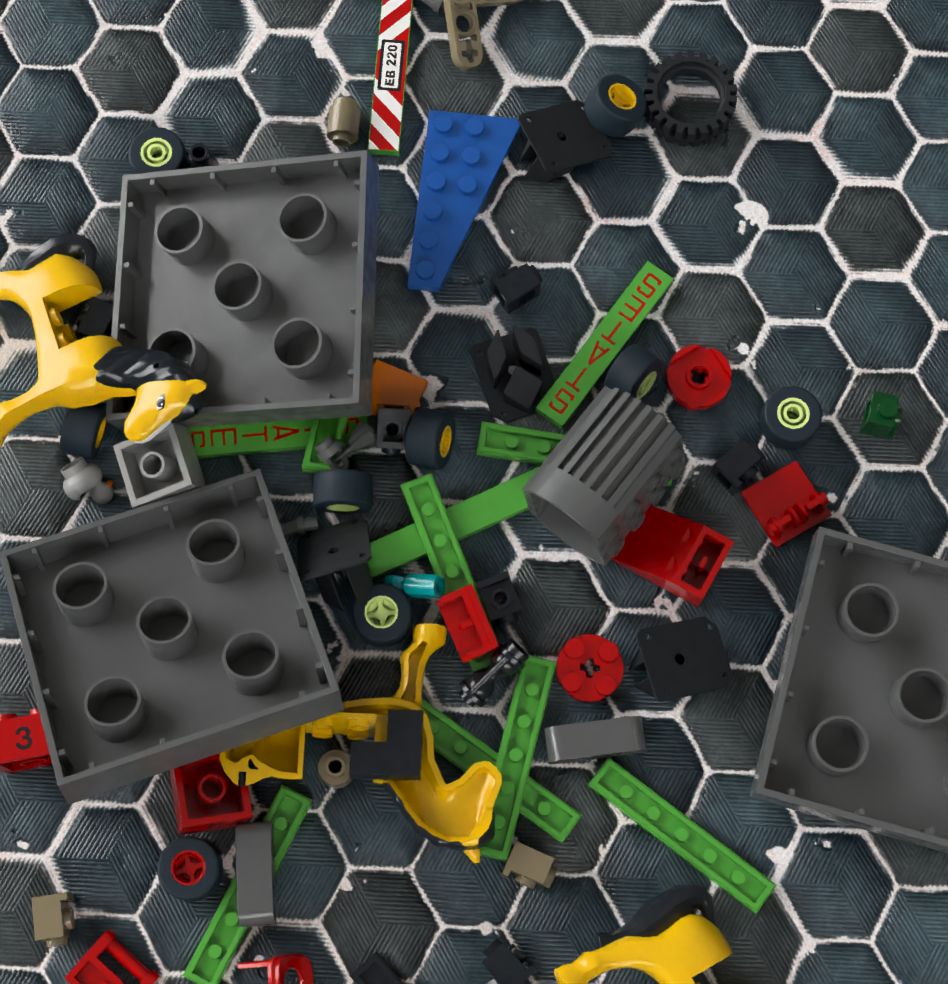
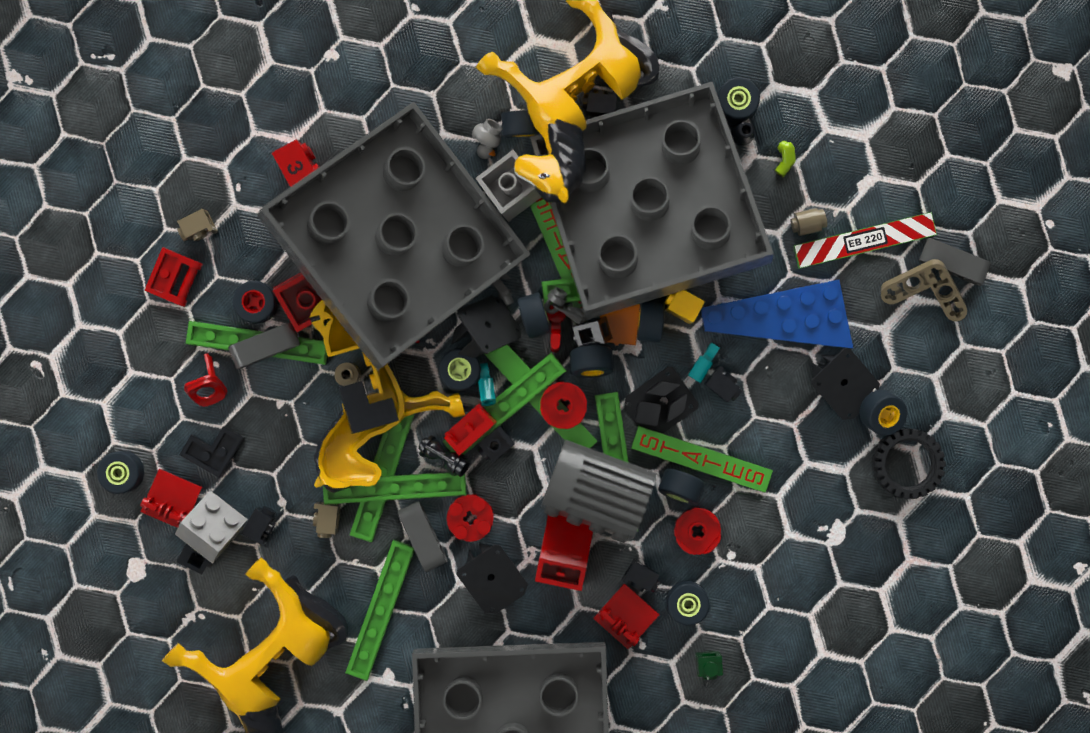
camera: 75 degrees right, 15 degrees up
none -> red plate [540,382,587,429]
none -> red piece [547,305,566,353]
none -> black wheel [637,300,665,342]
none -> yellow brick [664,290,705,324]
none -> teal bar [688,343,719,383]
none -> lime arm [774,141,796,177]

